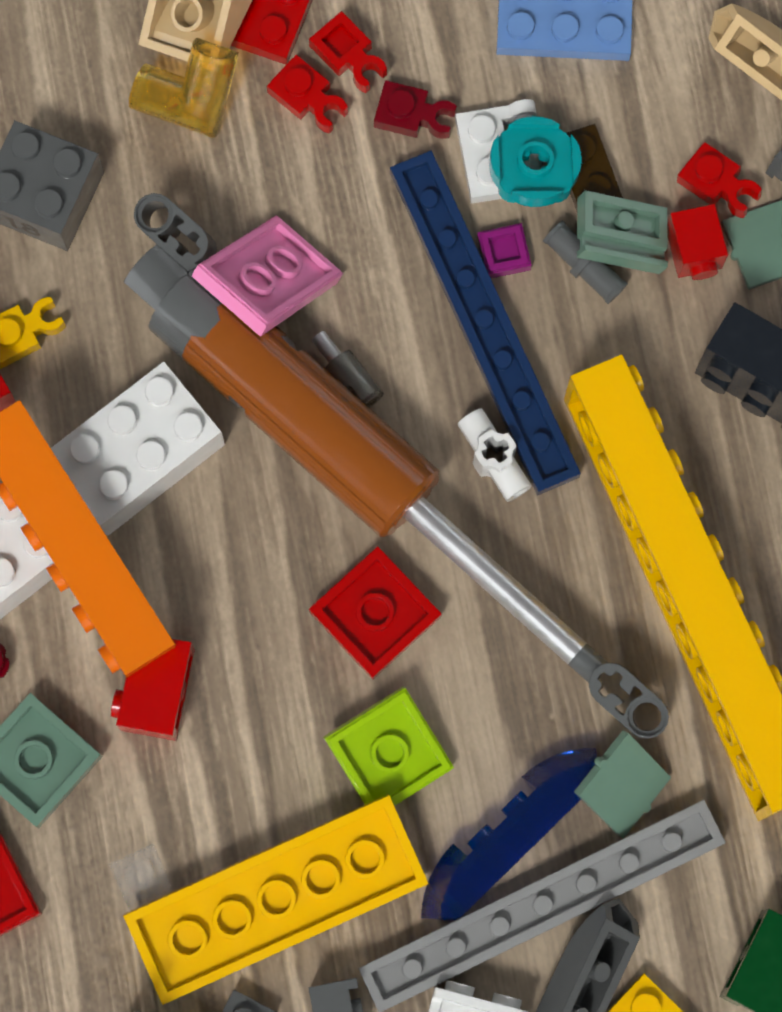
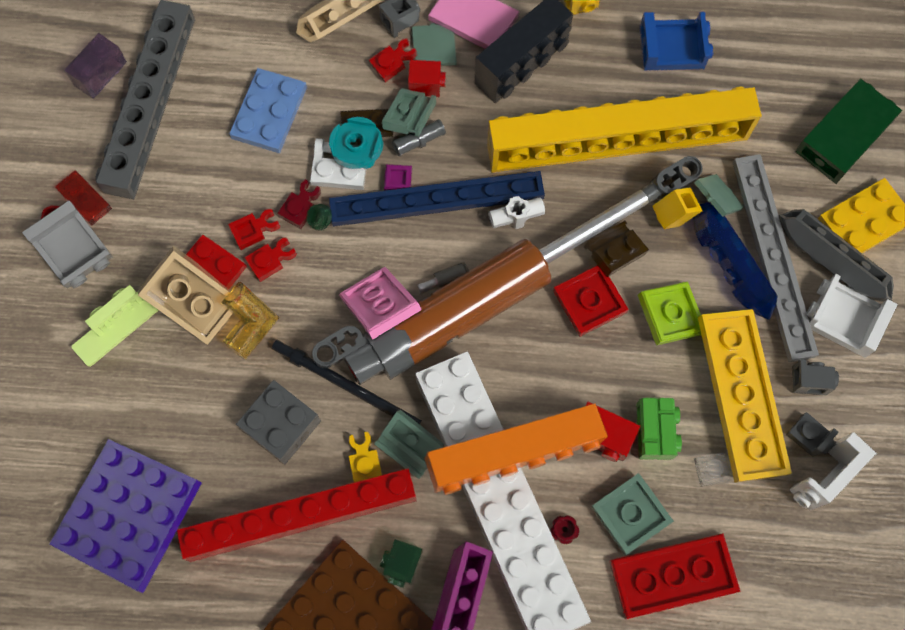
camera: 75 degrees left, 5 degrees down
none -> black bar [272,340,422,425]
none -> clear green plate [307,204,332,231]
none -> sand green plate [374,410,445,479]
none -> dark brown plate [584,220,649,277]
none -> bright green brick [636,398,682,460]
none -> yellow brick [652,187,702,229]

